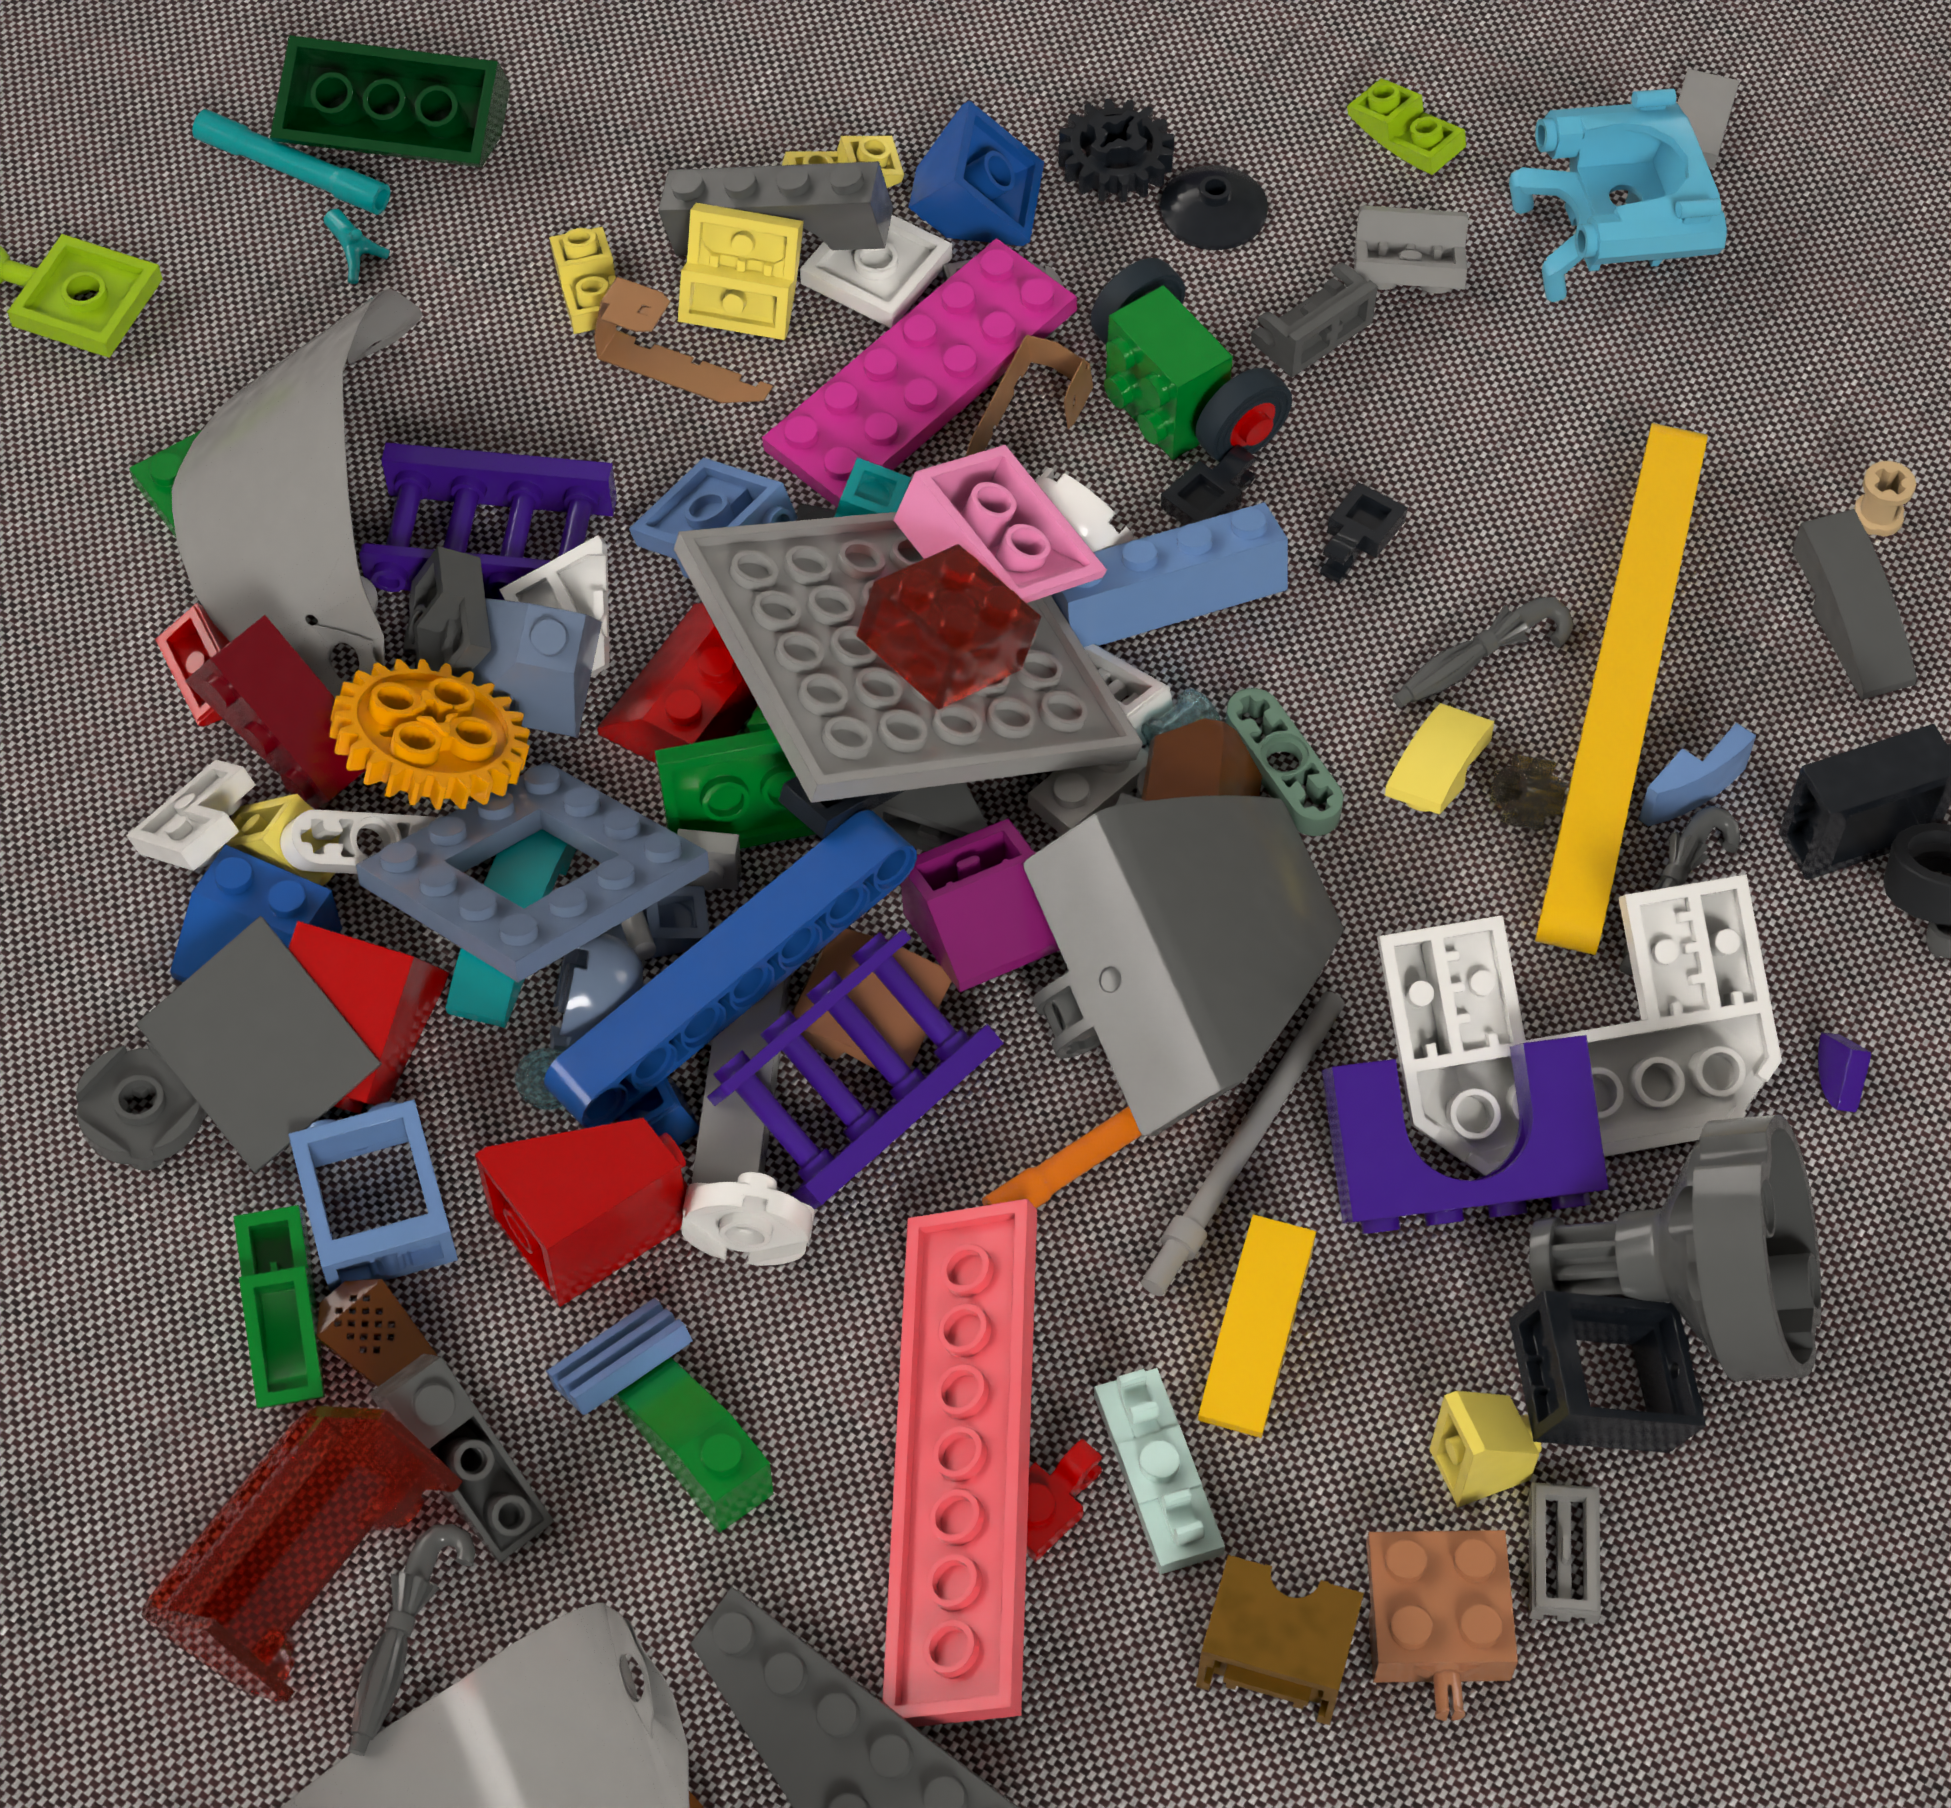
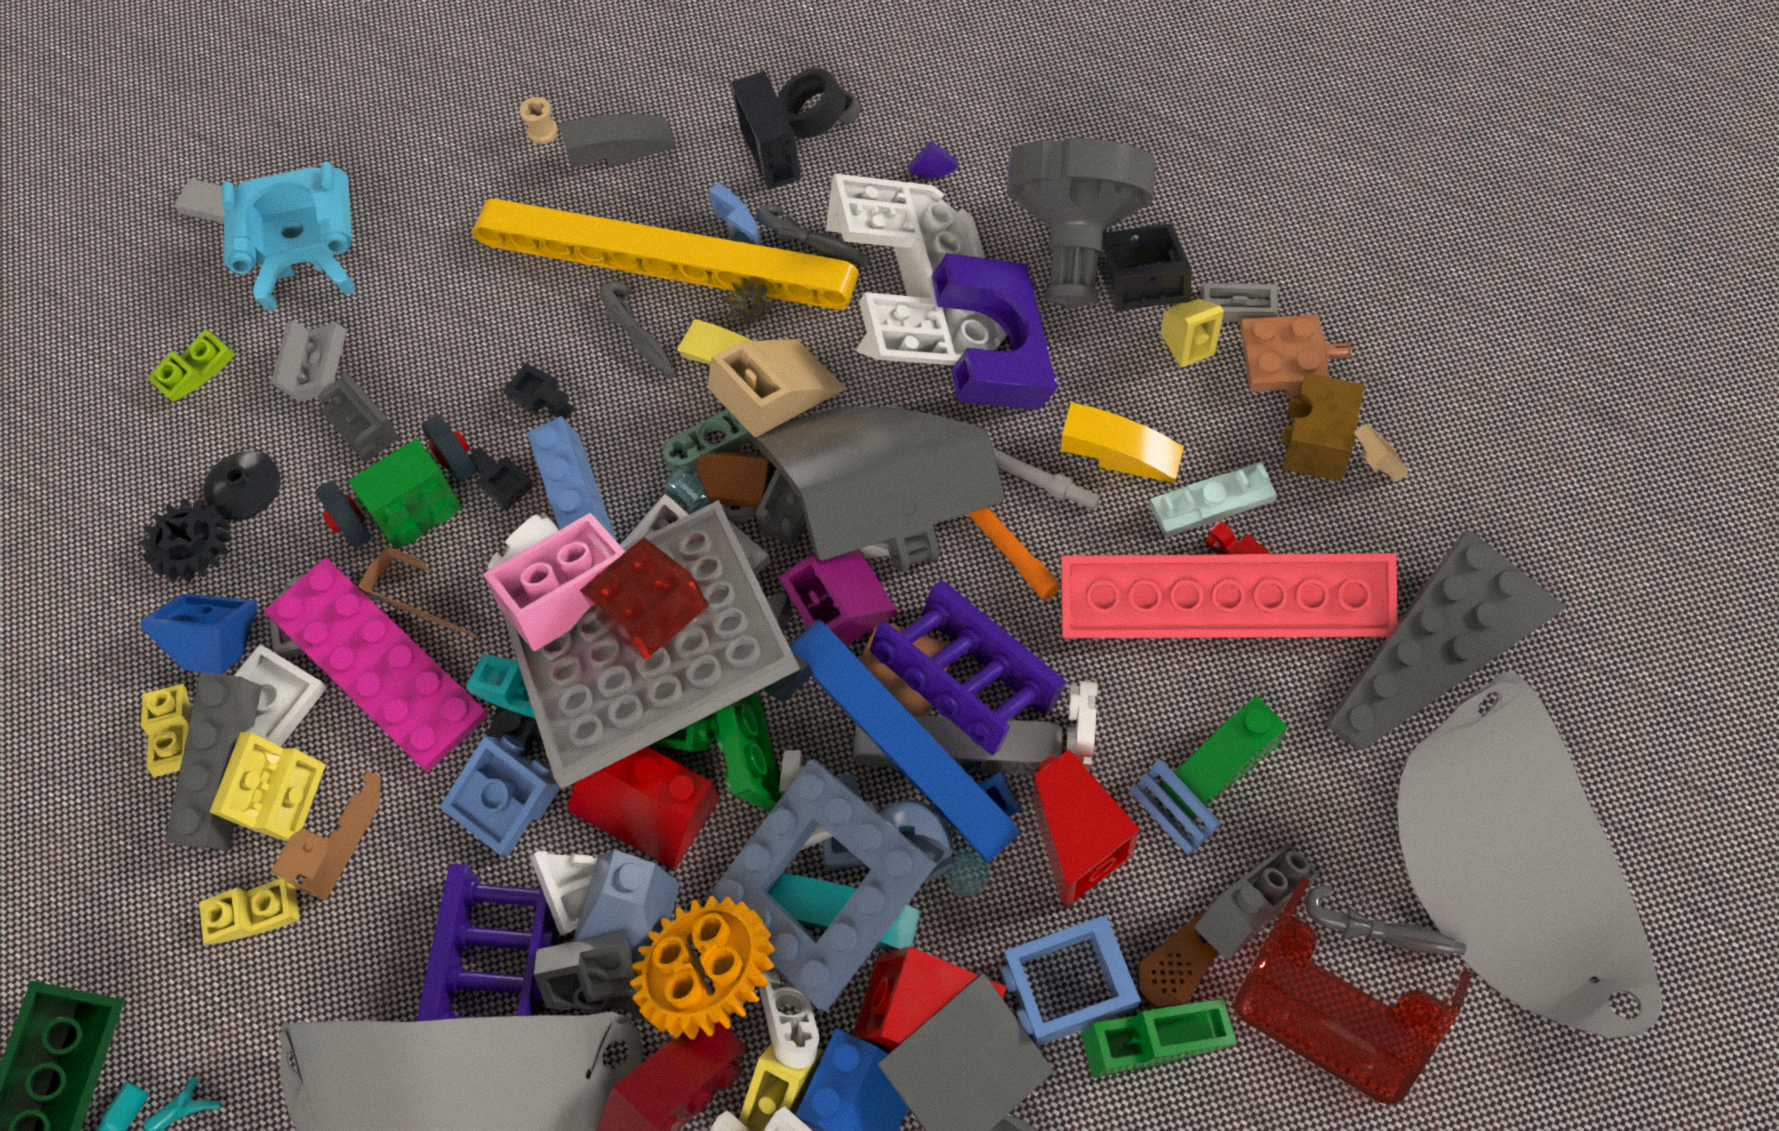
camera: 85 degrees left, 5 degrees up
none -> tan slope [708,339,845,438]
none -> tan plate [1354,423,1408,482]

